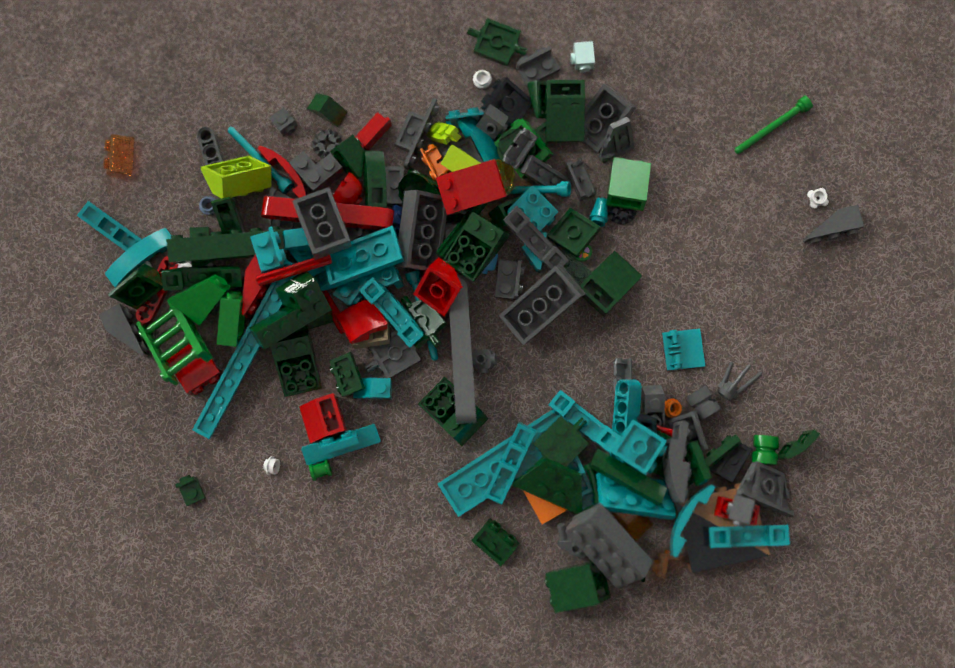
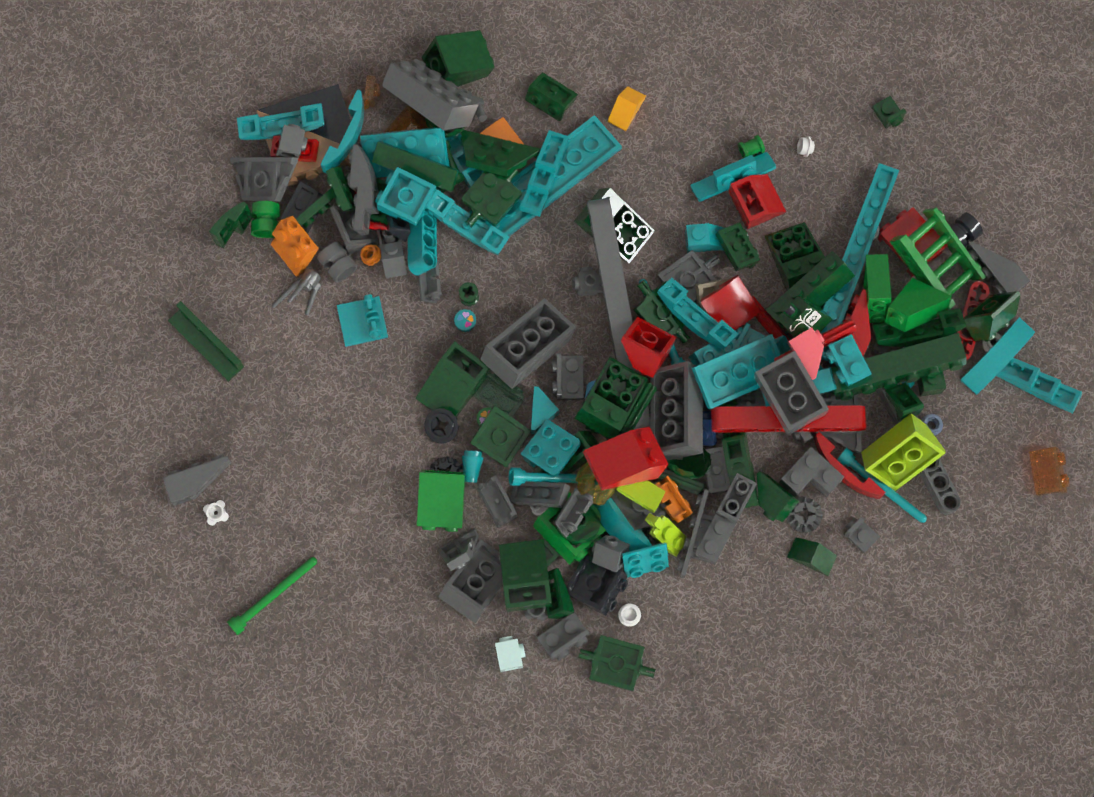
camera: 170 degrees right, 5 degrees down
red cylinder [332,172,363,205] -> none
red panel [355,112,392,151] -> none
dark grey slope [503,206,569,270] -> none
none -> dark green fence [168,301,244,382]
none -> orange plate [271,216,319,277]
none -> black gear [424,408,459,444]
none -> teal tile [454,309,476,332]
none -> dark green bush [459,282,479,307]
none -> light orange slope [607,86,646,131]
none -> dark grey slope [695,473,757,565]
none -> coral slope [787,328,824,380]
none -> black wheel [949,212,983,248]

